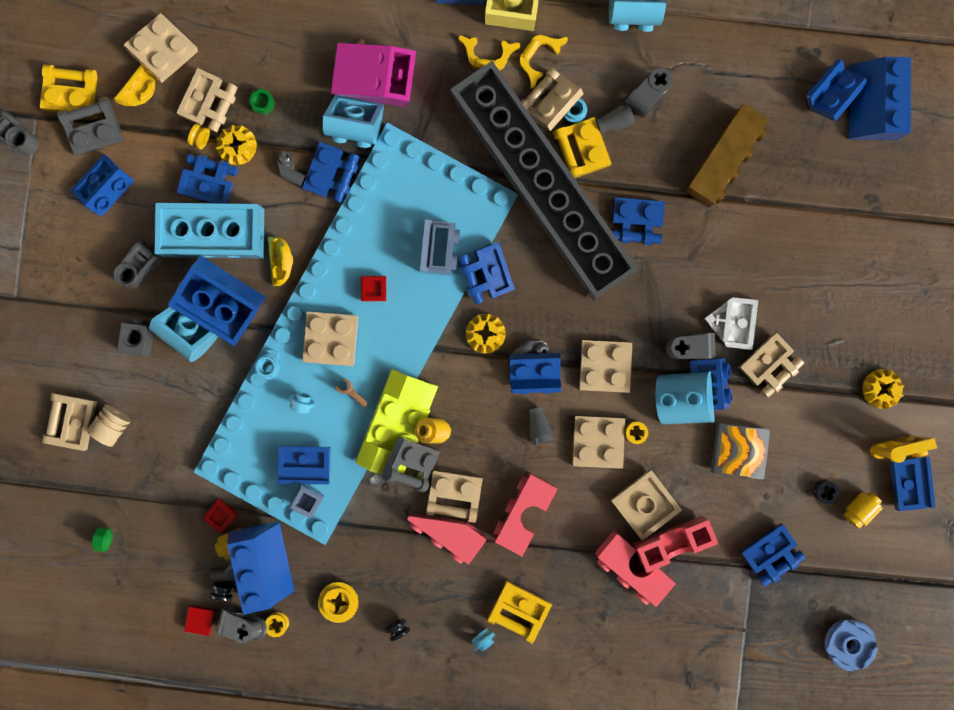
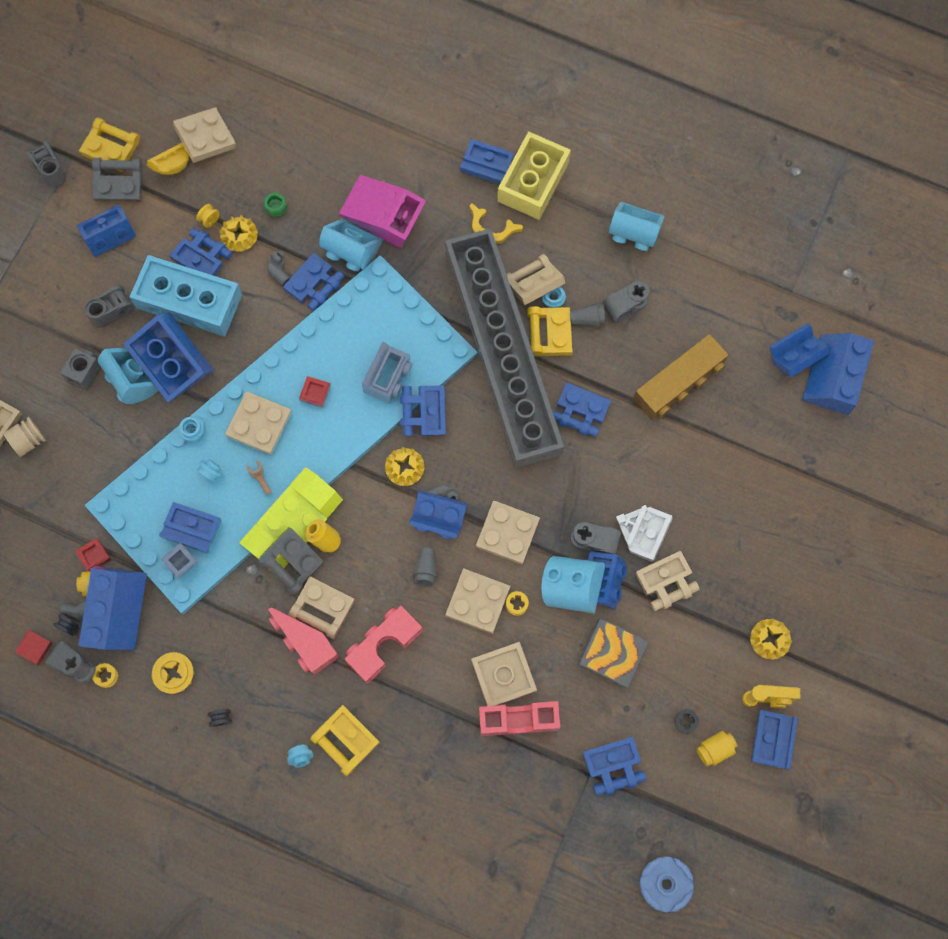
camera: 15 degrees right, 15 degrees down
tan plate [177,68,238,133] -> none
yellow plate [268,237,293,286] -> none
yellow helmet [519,35,568,90] -> none
coral arch [595,530,676,607] -> none

